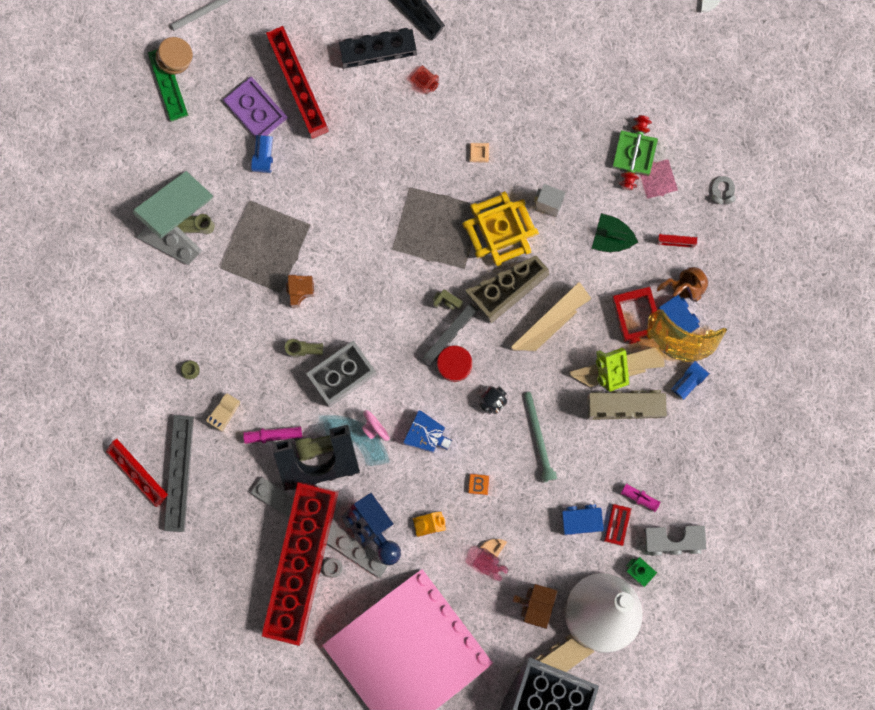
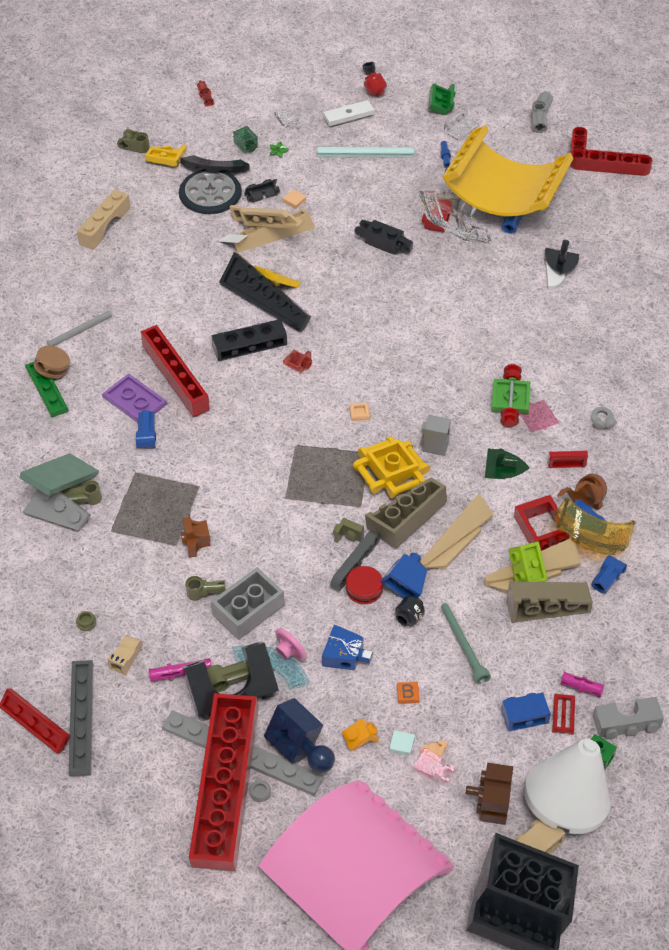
camera: 15 degrees left, 30 degrees down
none -> blue torso [380,553,427,598]
none -> light aqua tile [389,730,415,756]

